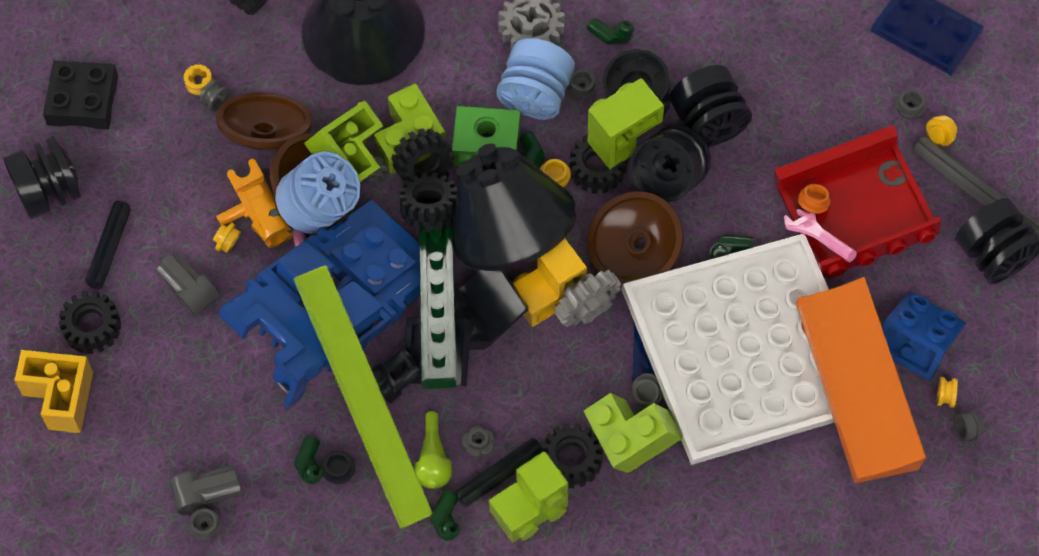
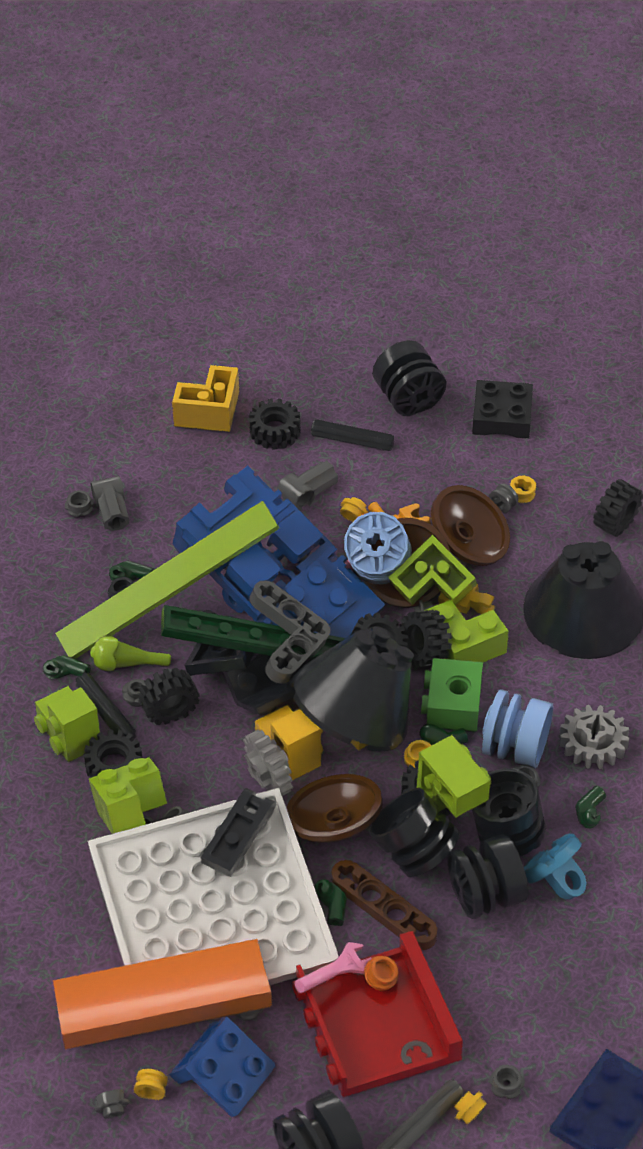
camera: 90 degrees right, 15 degrees down
none -> black tyre [138,668,200,725]
none -> black plate [201,788,276,877]
none -> dark grey beam [250,580,330,684]
none -> reddish brown beam [331,860,437,950]
none -> dark azure tile [524,833,586,900]

